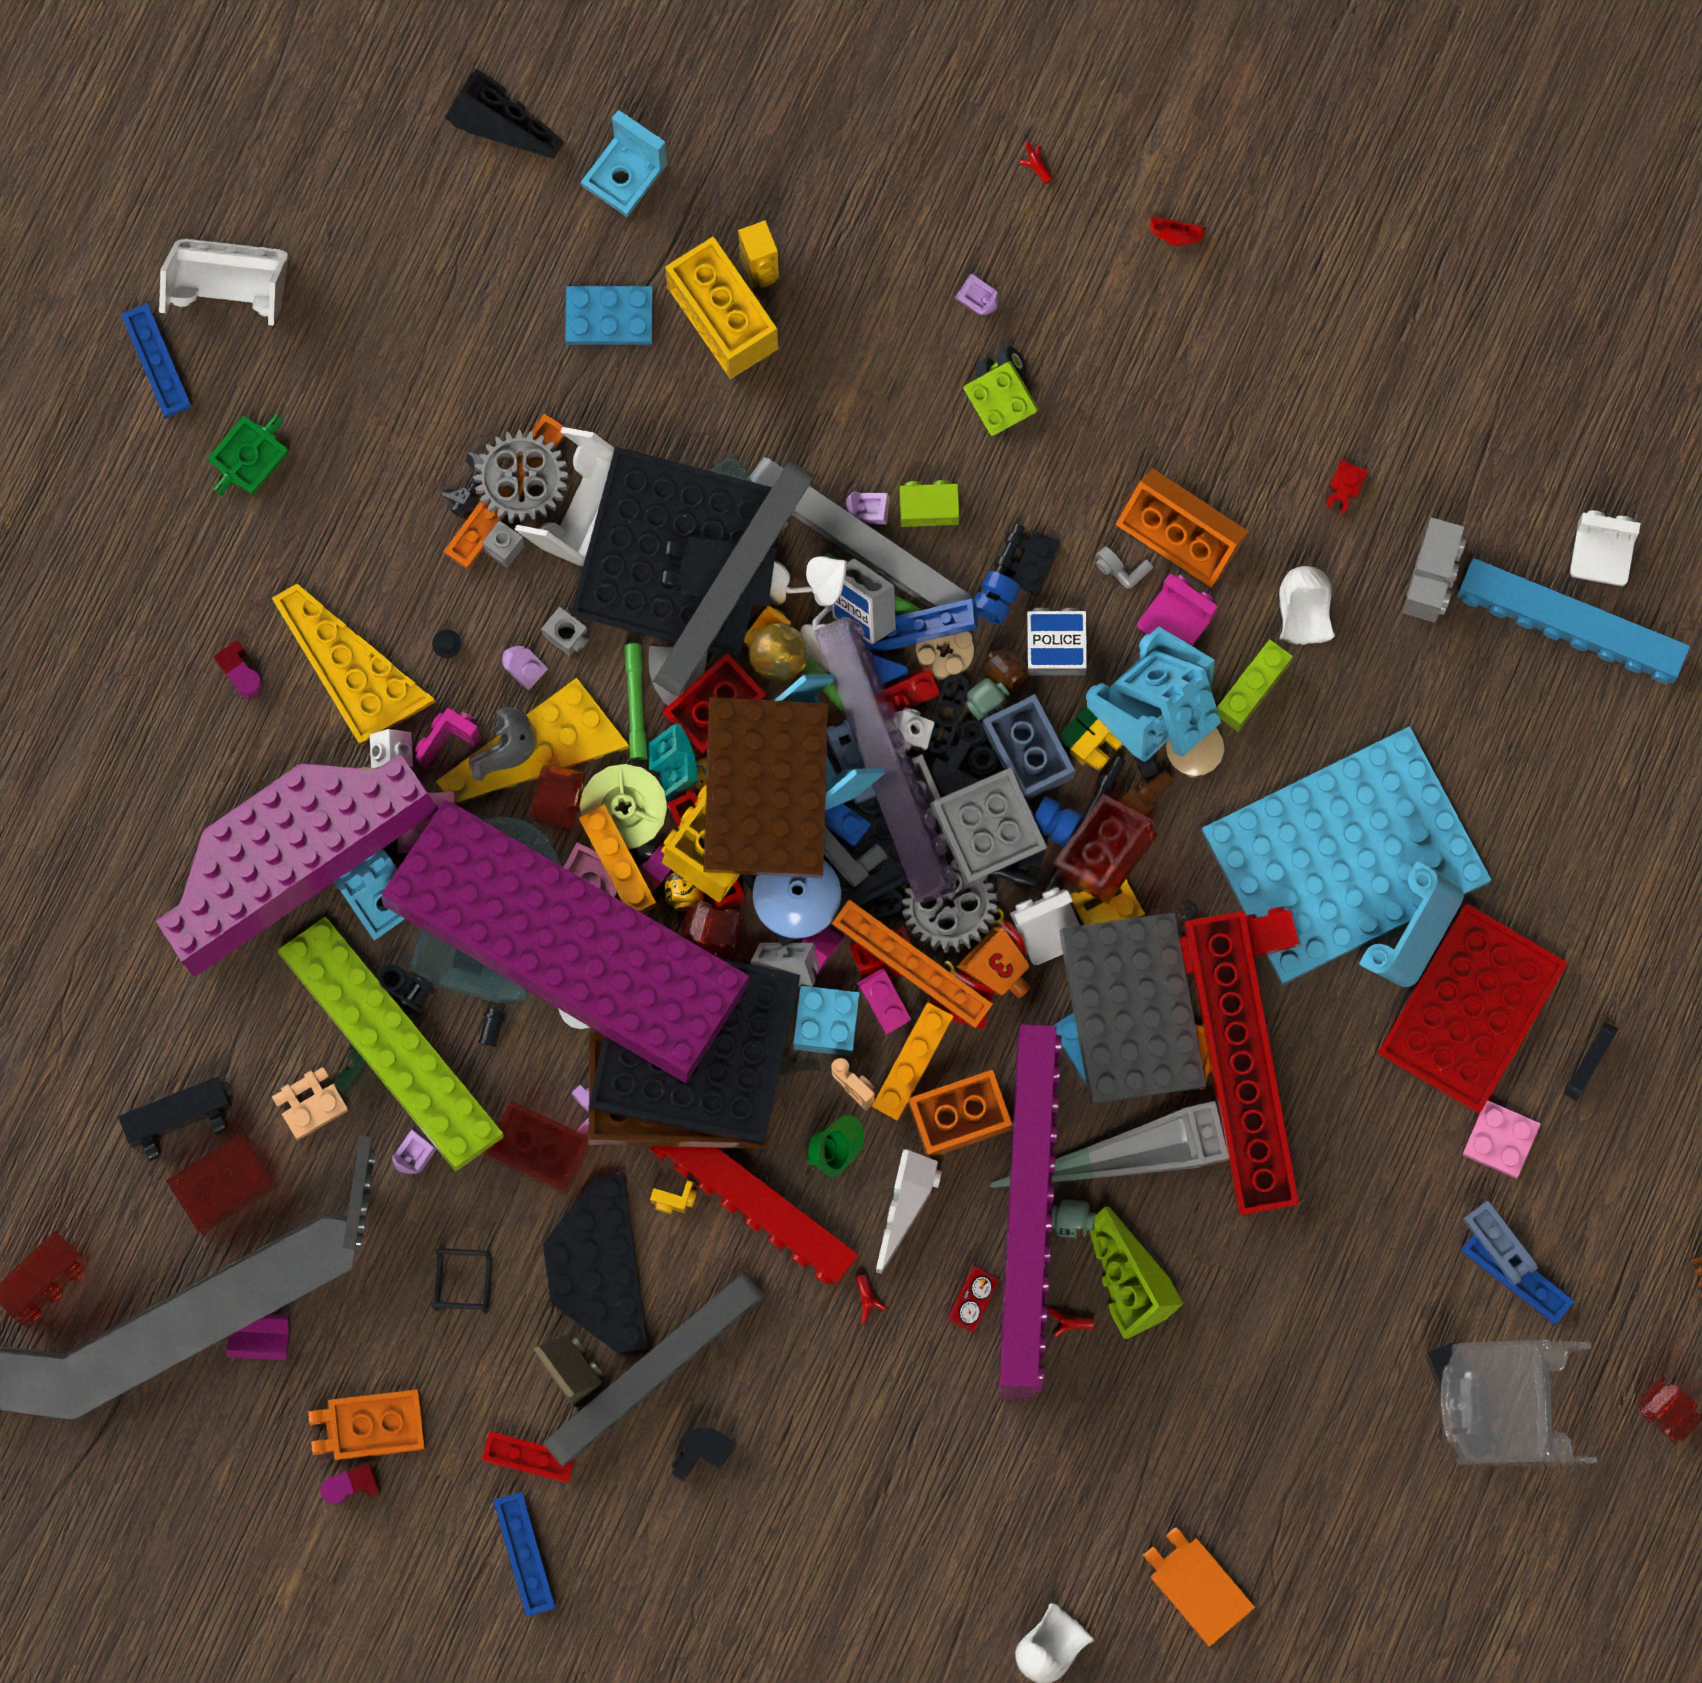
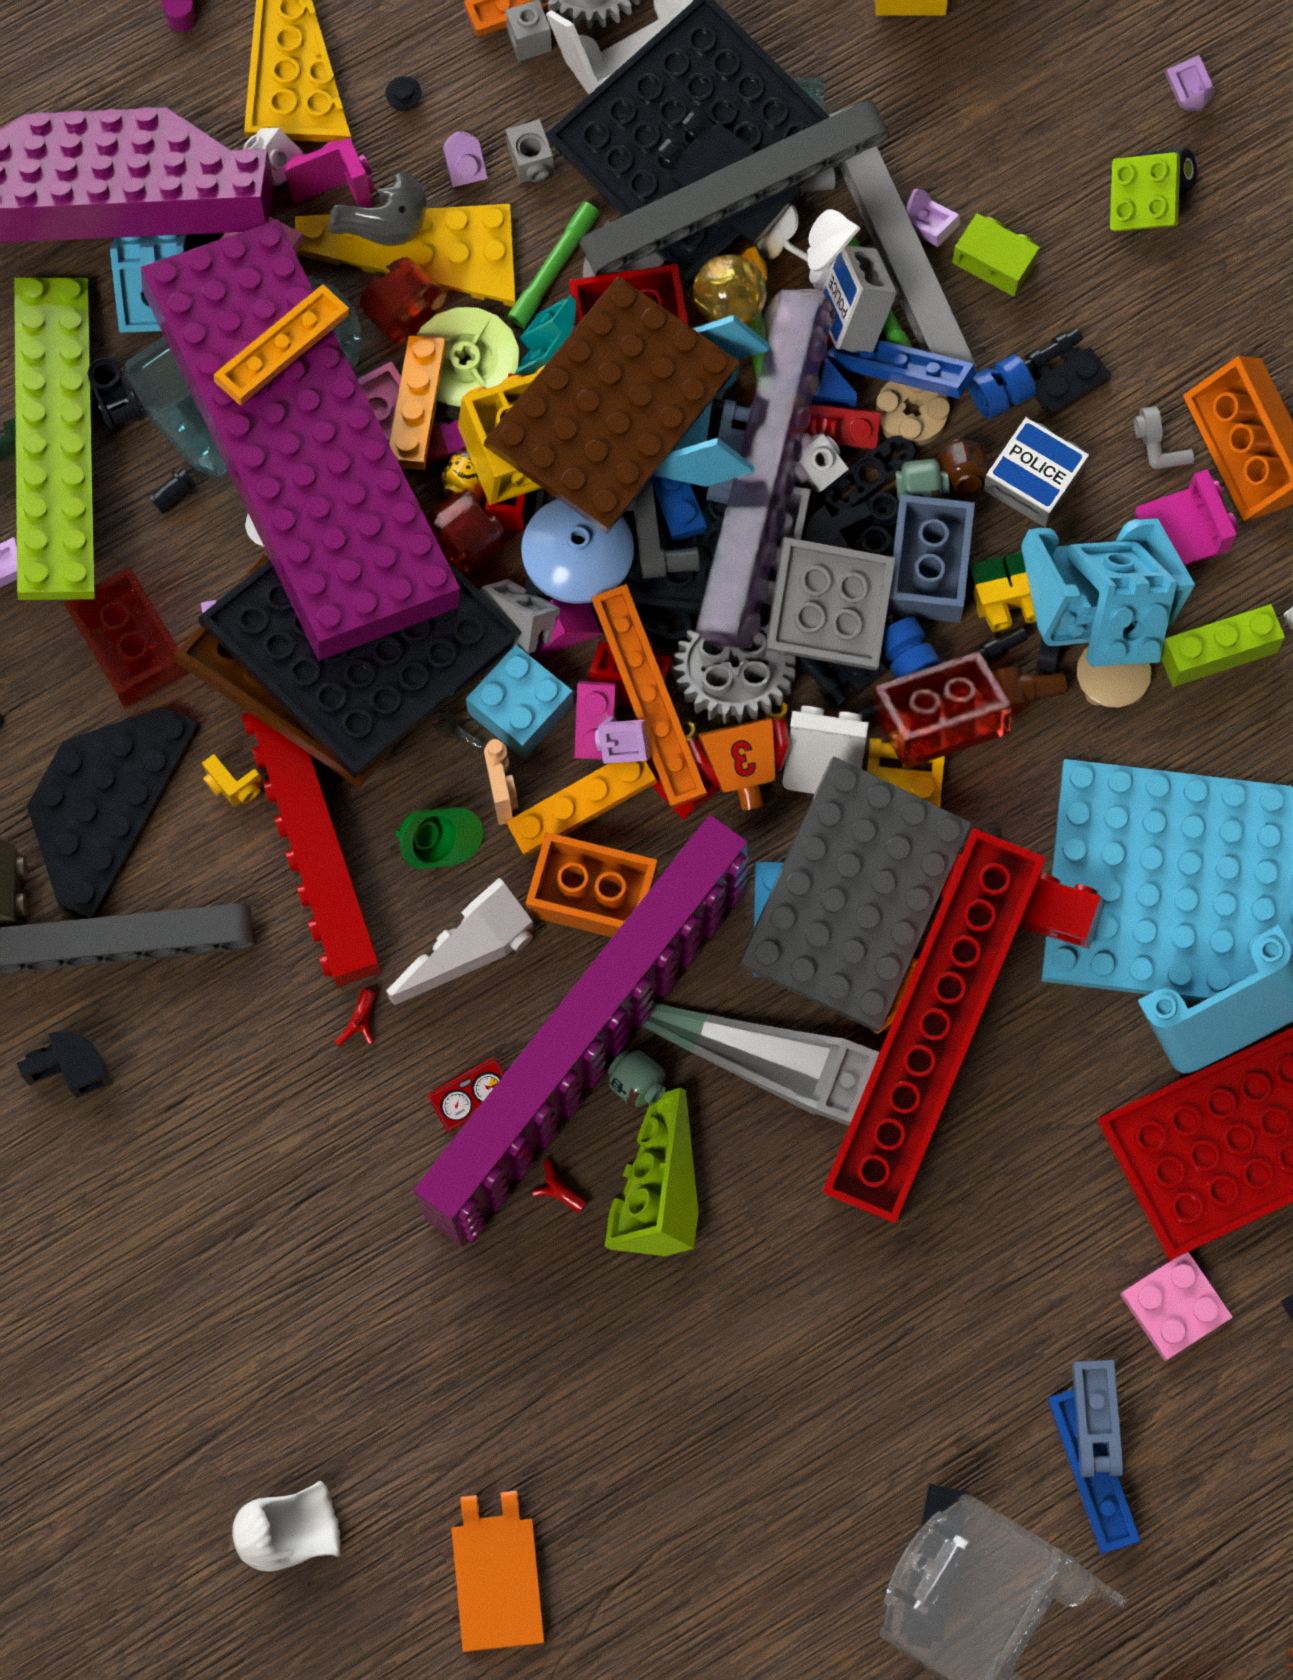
camera: 35 degrees right, 5 degrees down
none -> light orange plate [214,284,349,406]
none -> lavender bracket [595,716,651,764]

